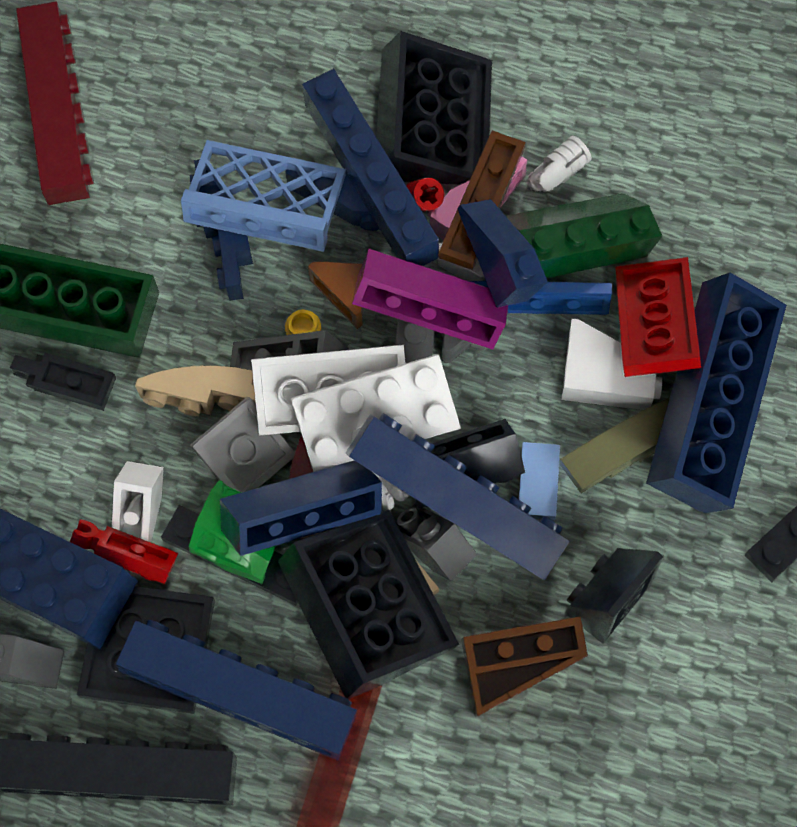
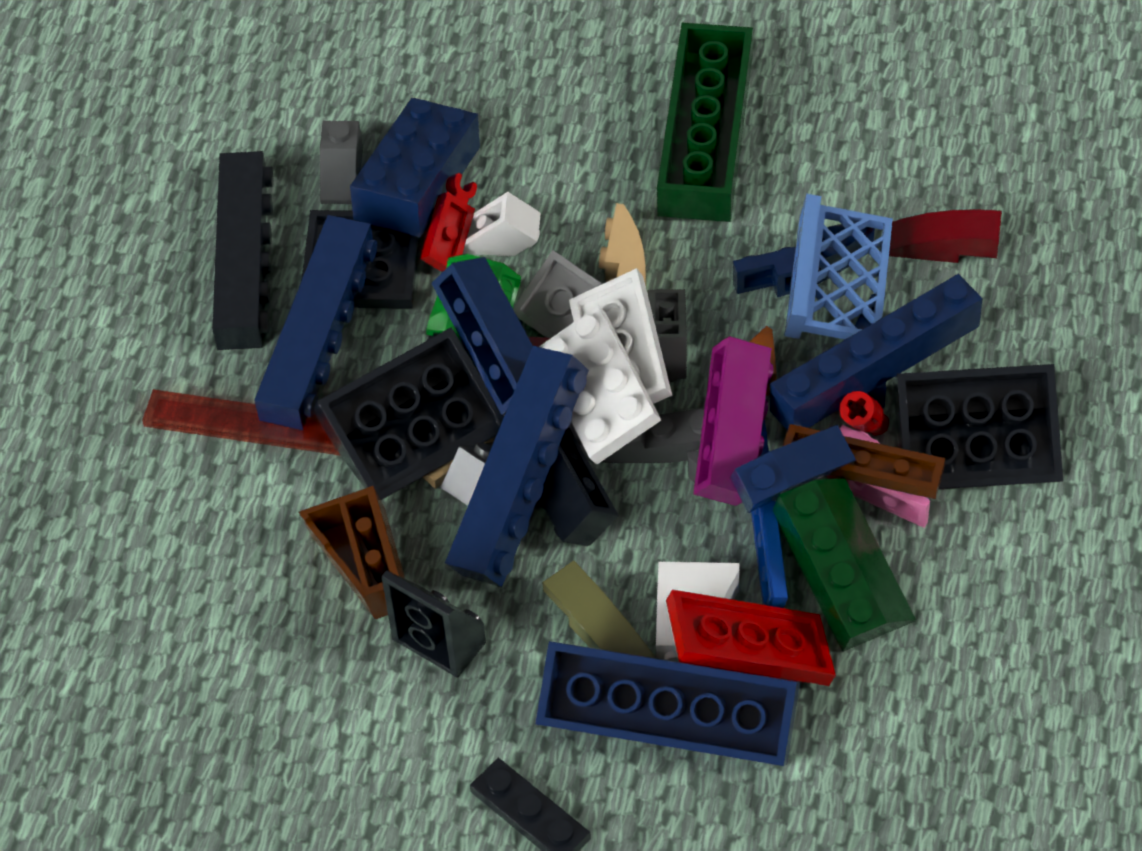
camera: 85 degrees right, 15 degrees down
black hinge [10,353,116,411] -> none
dark red brick [16,1,94,206] -> none
yellow plate [285,309,322,335] -> none
light blue tile [519,442,560,520] -> none
white hinge [526,136,592,192] -> none
none -> dark red slope [889,209,1002,263]

